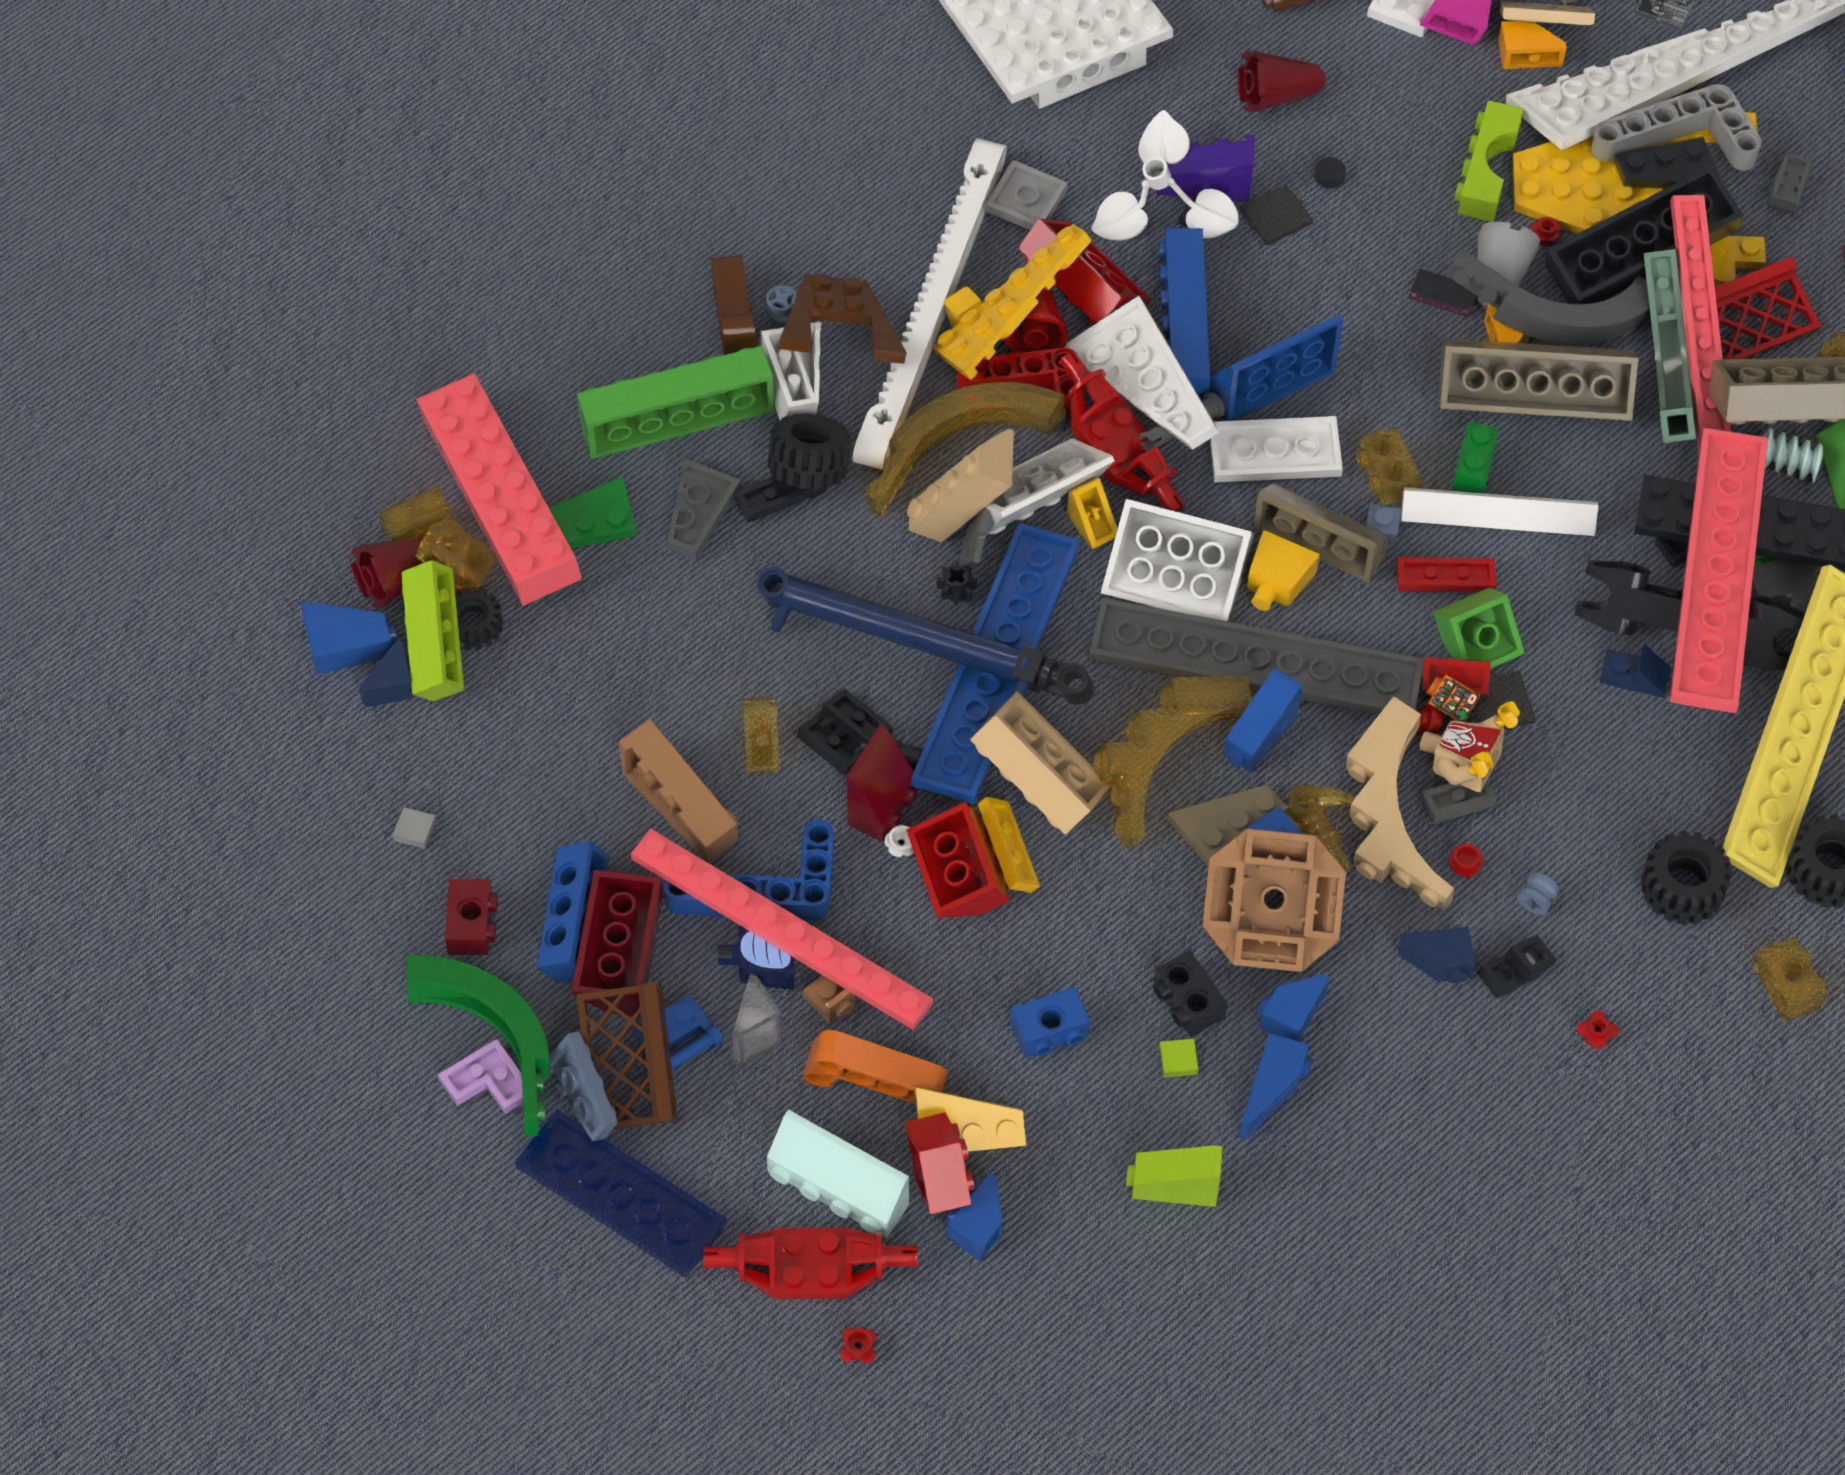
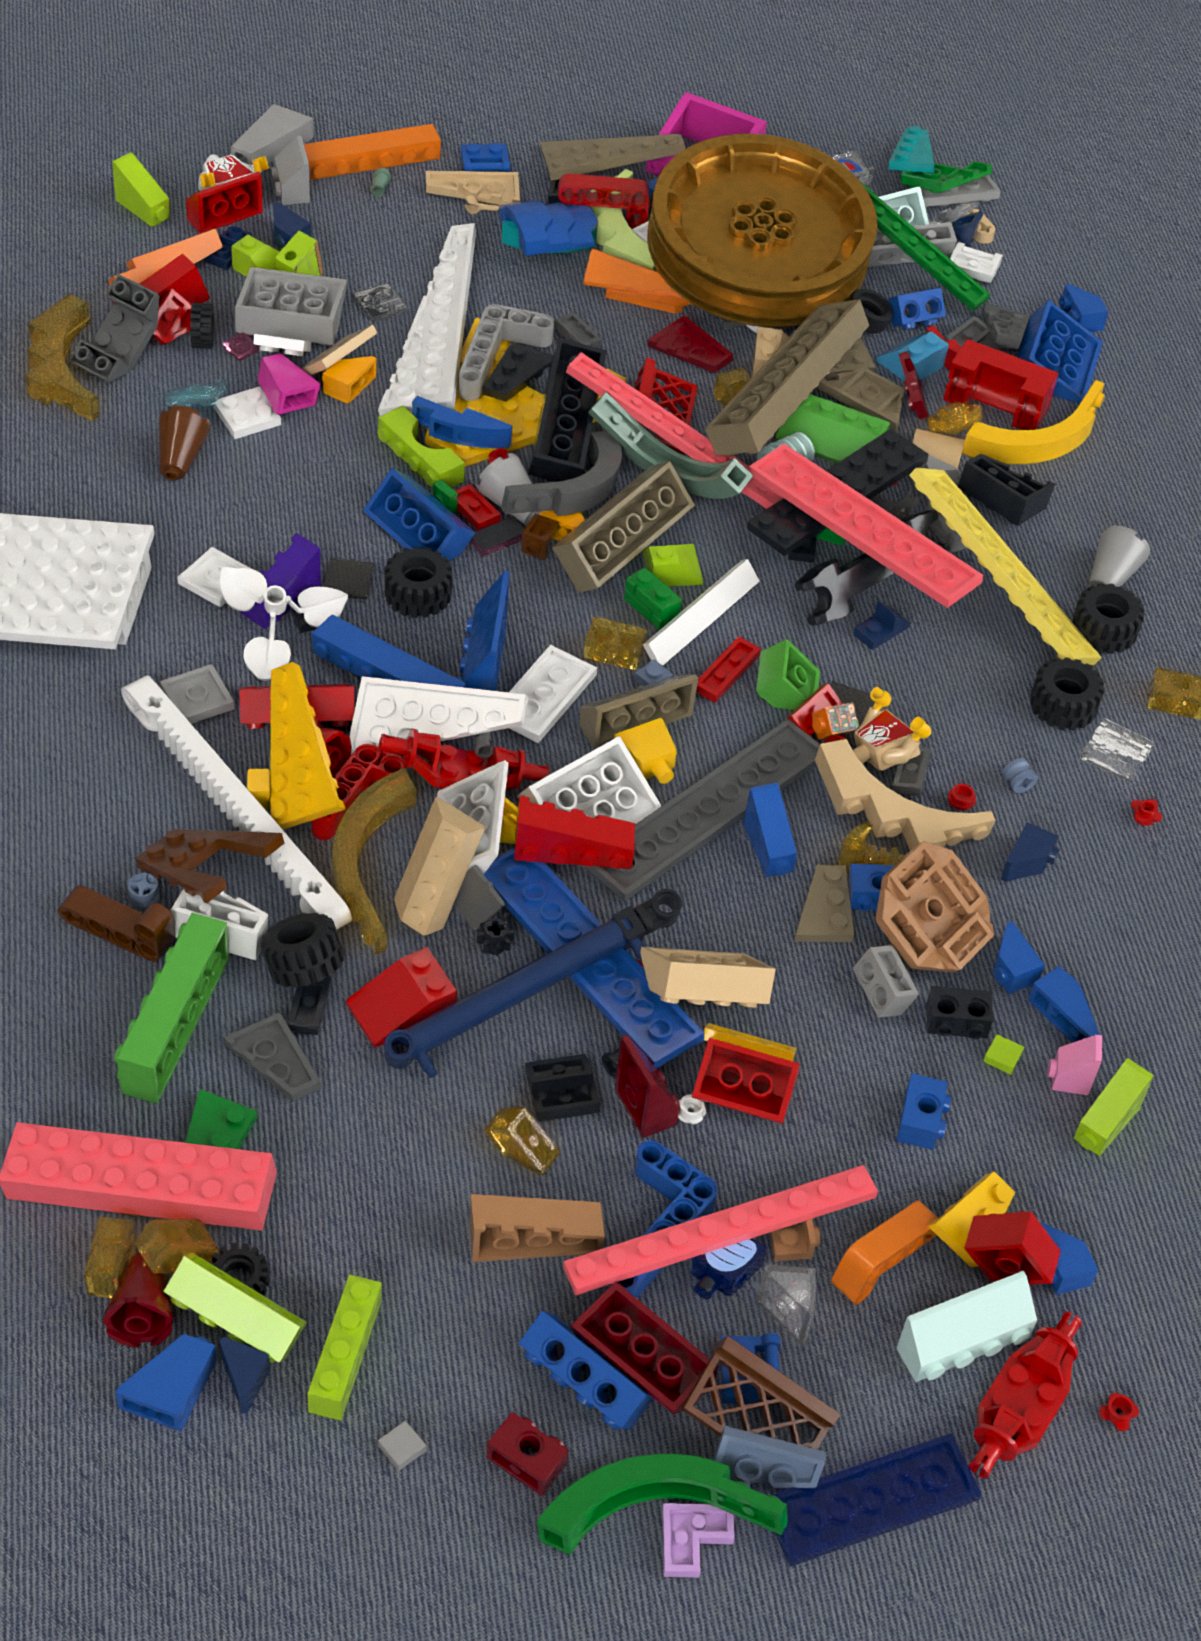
camera: 60 degrees left, 10 degrees down
clear yellow arch [1094,675,1252,849] -> none
dark red cone [1237,51,1326,112] -> none
black tile [1314,157,1346,188] -> none
black slope [1477,935,1557,999] -> none
none -> white plate [177,547,251,607]
none -> lime brick [308,1274,382,1421]
none -> red slope [346,947,457,1048]
none -> blue slope [363,468,476,561]
none -> black tyre [384,547,453,618]
none -> blue slope [412,396,512,448]
none -> green plate [433,480,458,514]
none -> red plate [455,484,501,531]
none -> red wedge [514,796,635,869]
none -> reddish brown bracket [521,513,559,560]
none -> lime slope [642,544,703,587]
none -> light grey brick [853,945,919,1018]
none -> bright pink slope [1047,1035,1102,1095]
none -> clear slope [1080,718,1155,783]

